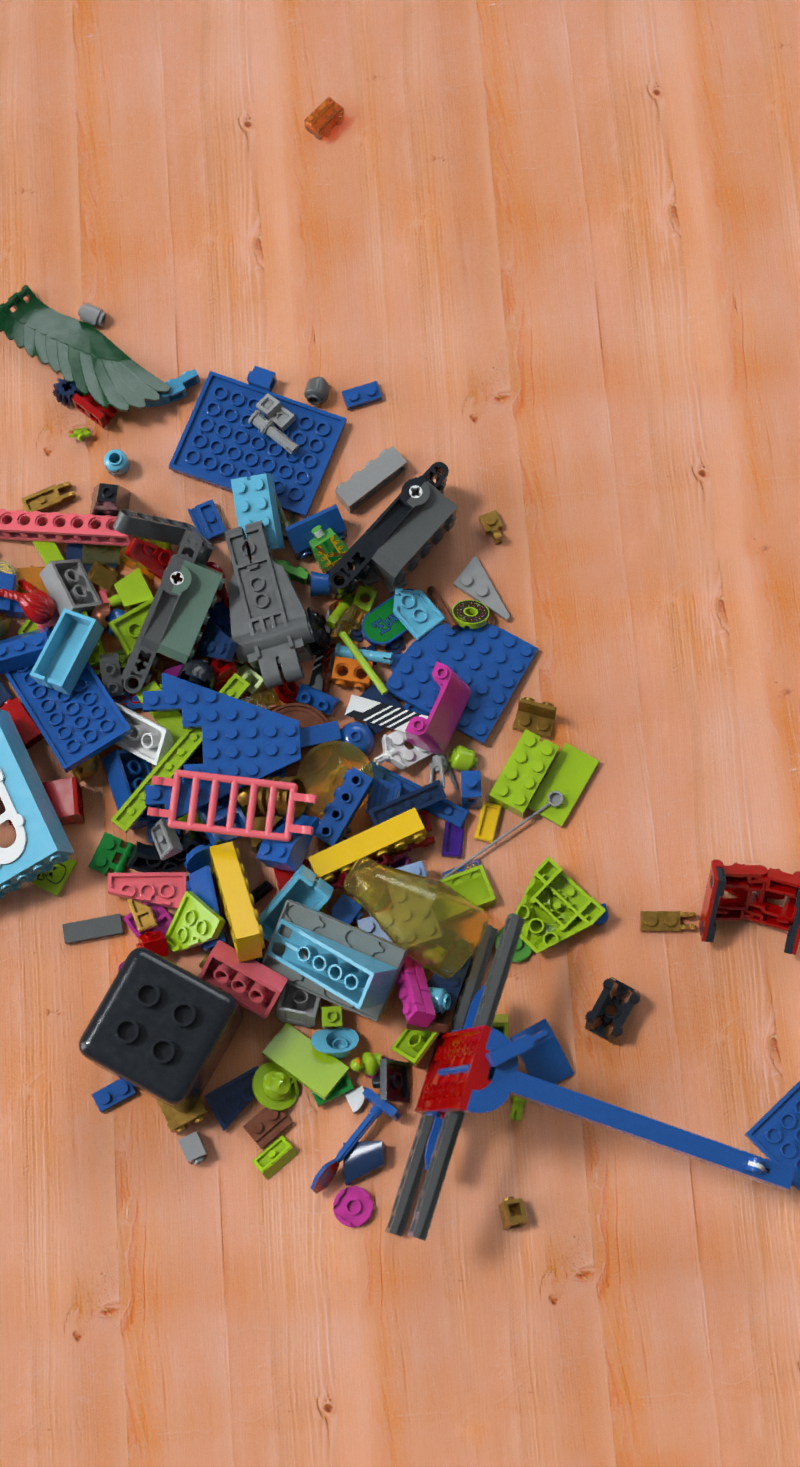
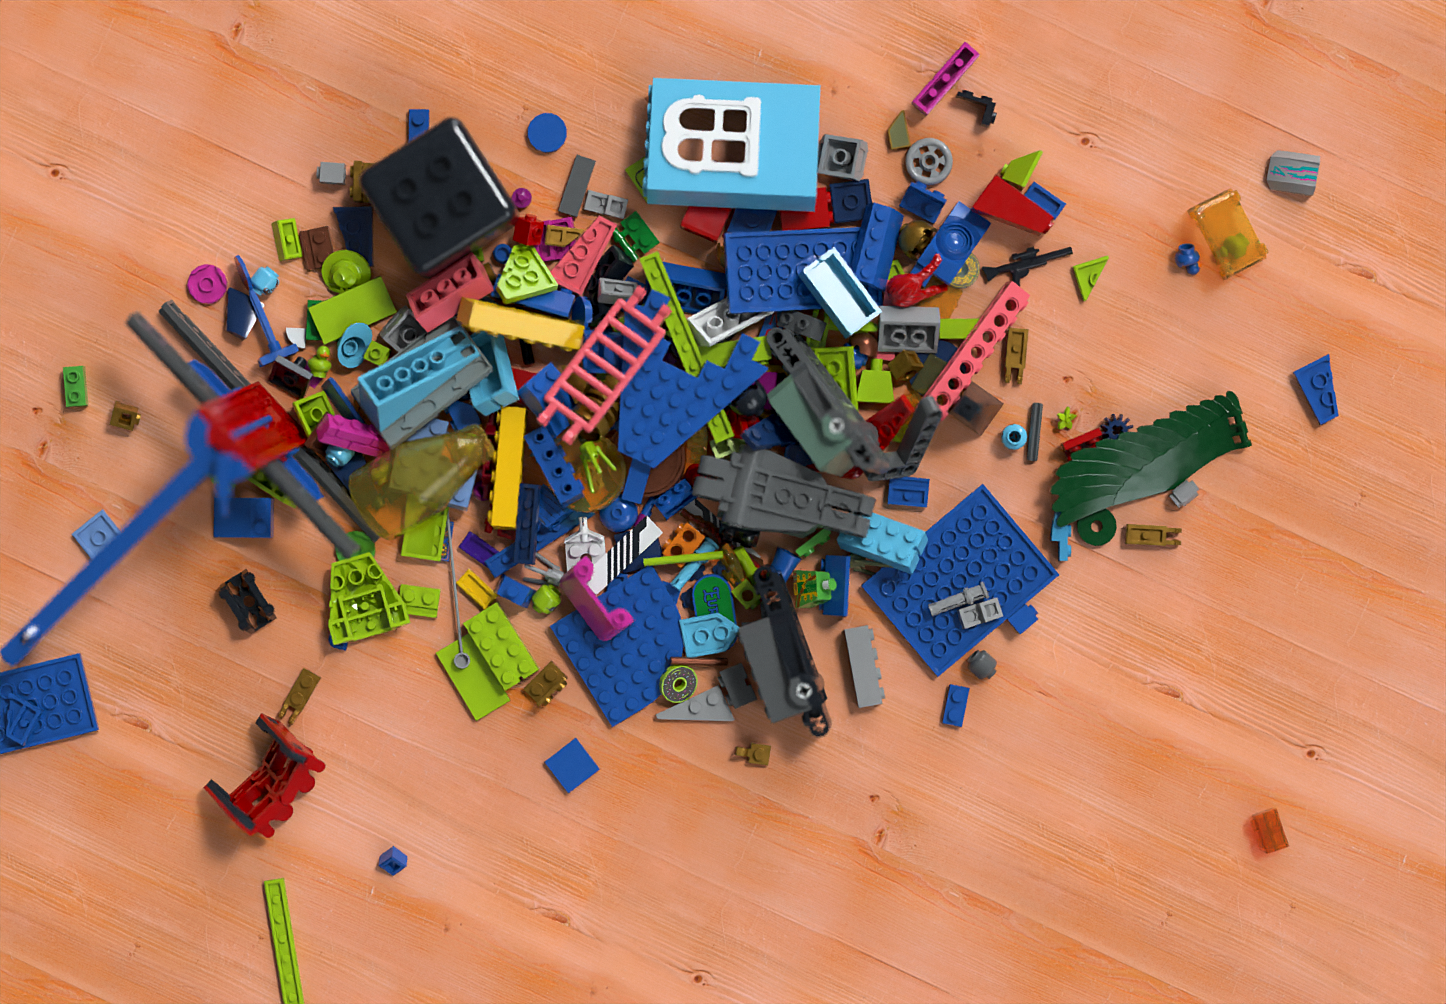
camera: 110 degrees right, 15 degrees up
none -> bright green piece [63,366,88,407]
none -> medium blue tile [72,509,120,559]
none -> medium azure head [251,266,280,296]
none -> slope [321,377,367,425]
none -> blue slope [379,846,408,876]
none -> lime plate [399,584,441,618]
none -> blue plate [493,244,512,264]
none -> blue tile [528,113,567,153]
none -> blue tile [545,738,600,793]
none -> lime plant [579,441,616,493]
none -> light grey slope [583,190,628,219]
none -> blue piece [634,496,657,527]
none -> dark grey brick [718,663,757,709]
none -> blue plate [727,208,778,233]
none -> dark grey axle [1027,403,1043,461]
none -> dark green tile [1077,508,1117,546]
none -> pearl gold hinge [1125,524,1182,546]

